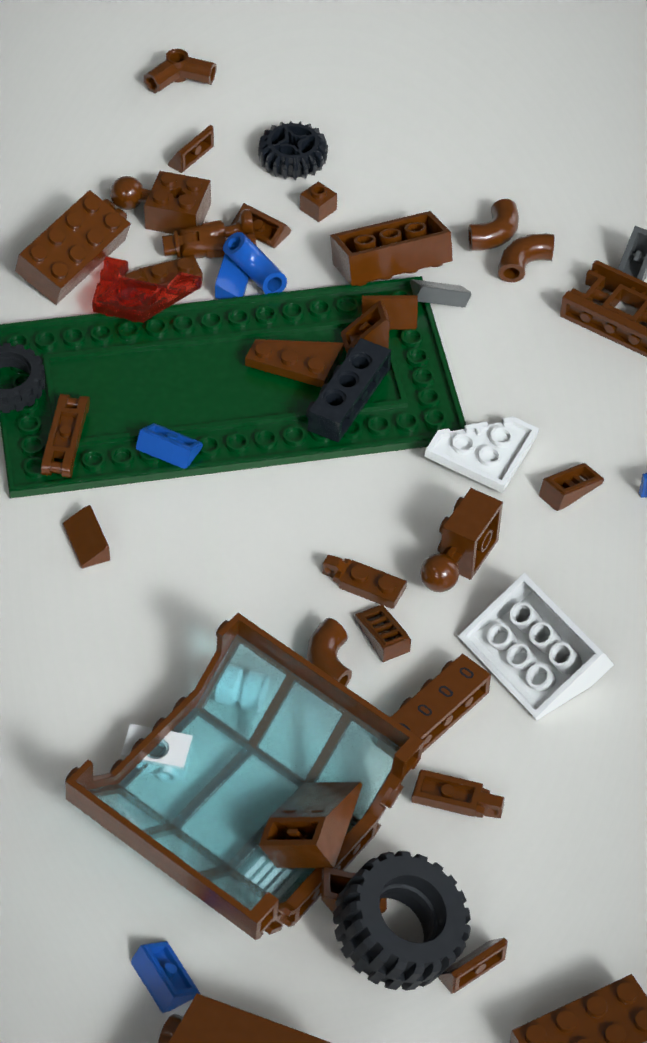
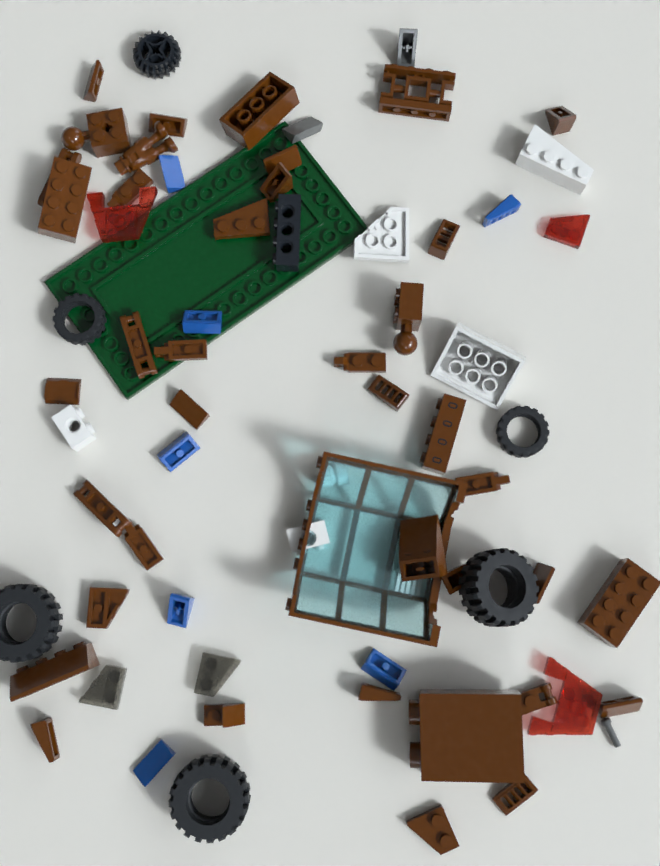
camera: 25 degrees left, 30 degrees up
reddish brown piece [143,48,217,93] -> none
blue cylinder [223,232,287,294] -> none
reddish brown plate [300,181,337,222] -> none
reddish brown cylinder [306,618,352,687] -> none
reddish brown cylinder [468,199,519,251] -> none
reddish brown cylinder [498,233,555,282] -> none
none -> reddish brown hinge [154,339,208,361]
none -> blue slope [157,431,200,472]
none -> reddish brown slope [358,682,402,701]
none -> black tyre [496,406,550,458]

